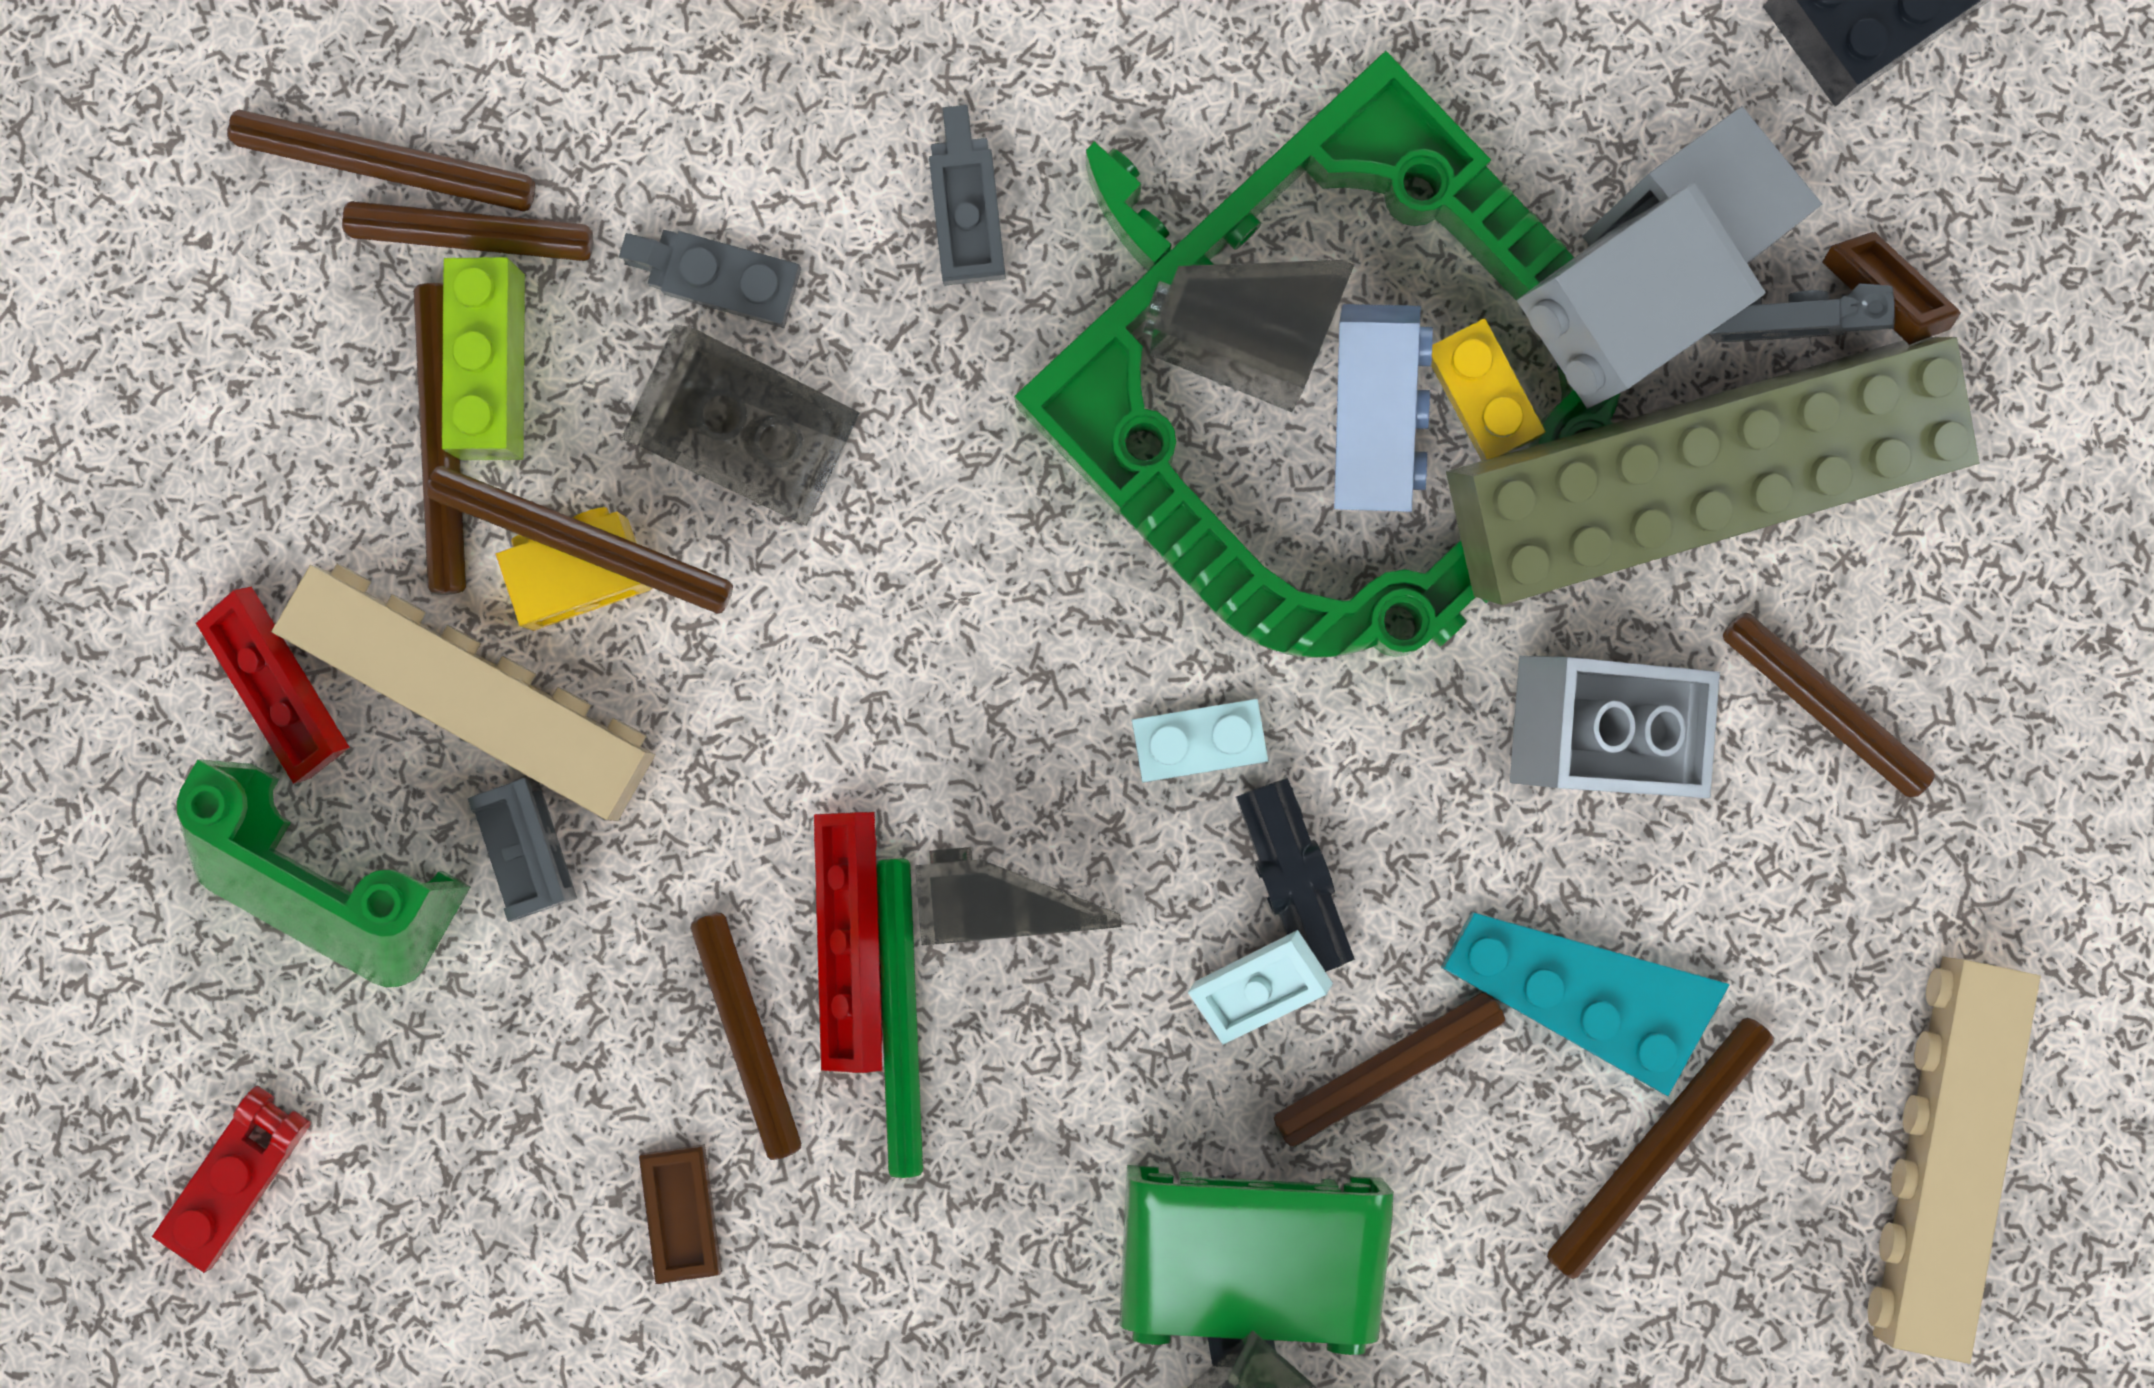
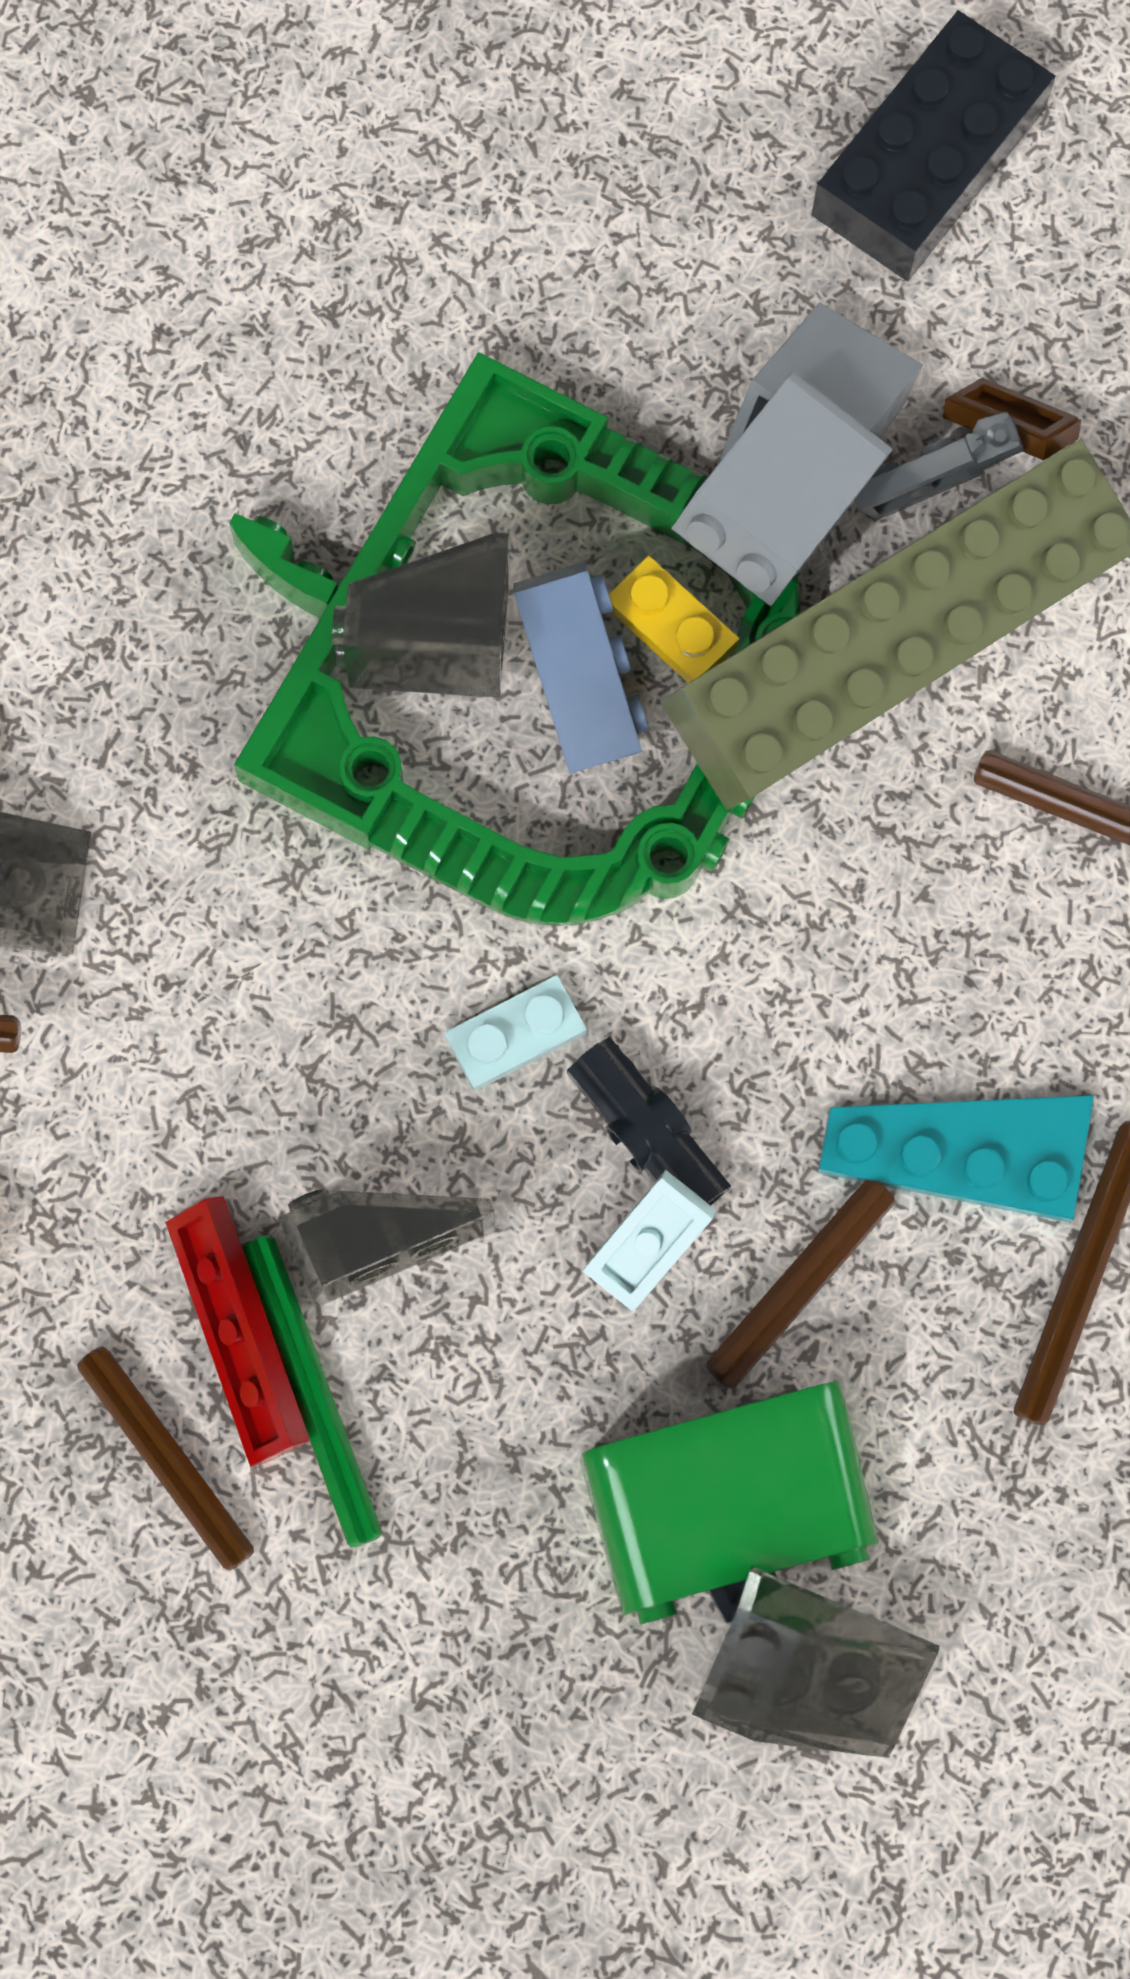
camera: 25 degrees left, 10 degrees down
reddish brown tile [639,1144,722,1284] -> none
dark grey hinge [929,105,1006,286] -> none
light grey slope [1510,656,1720,798] -> none

